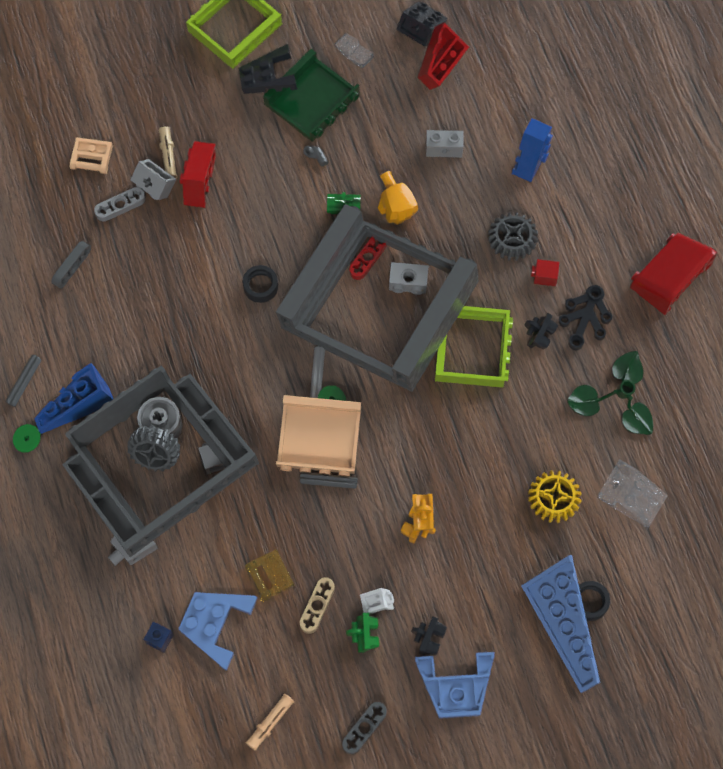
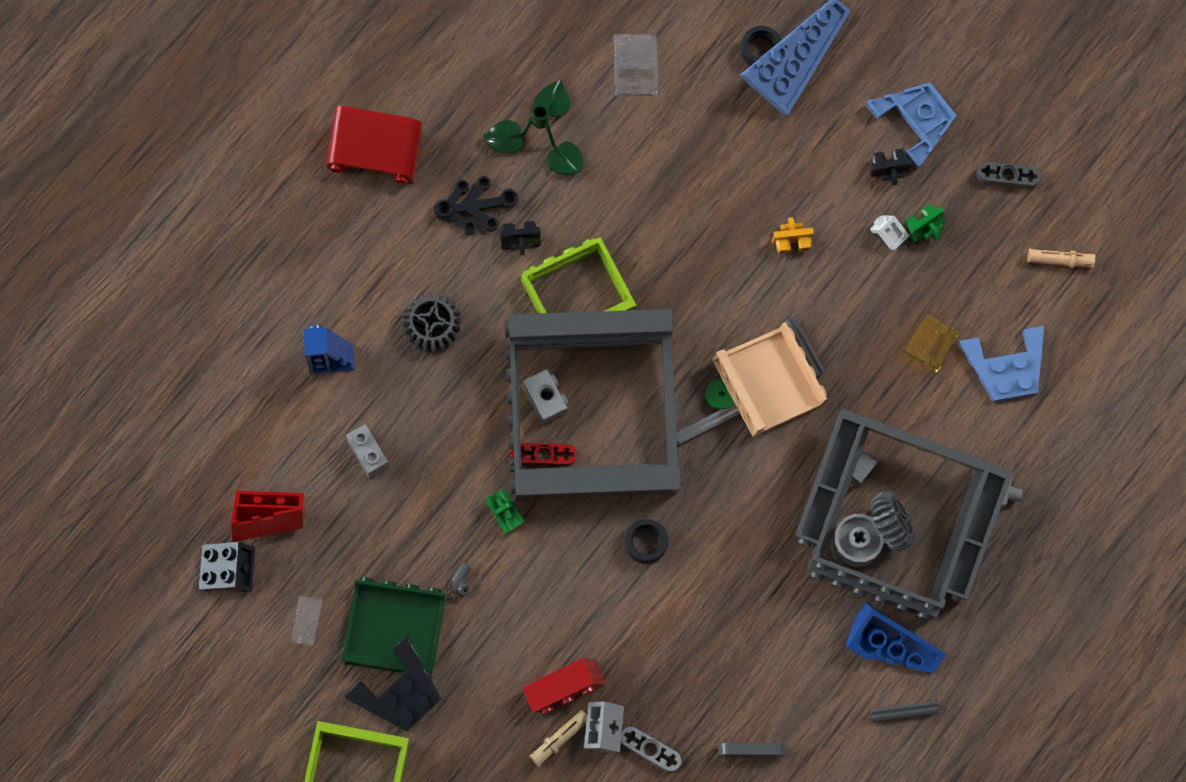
camera: 130 degrees left, 5 degrees up
green piece [13,424,41,453] -> none
dark blue brick [143,622,174,653] -> none
tan beam [300,578,335,634] -> none
light orange piece [378,171,418,225] -> none
light orange hips [412,494,434,531] -> none
yellow gear [528,470,581,523] -> none
red brick [531,259,560,286] -> none

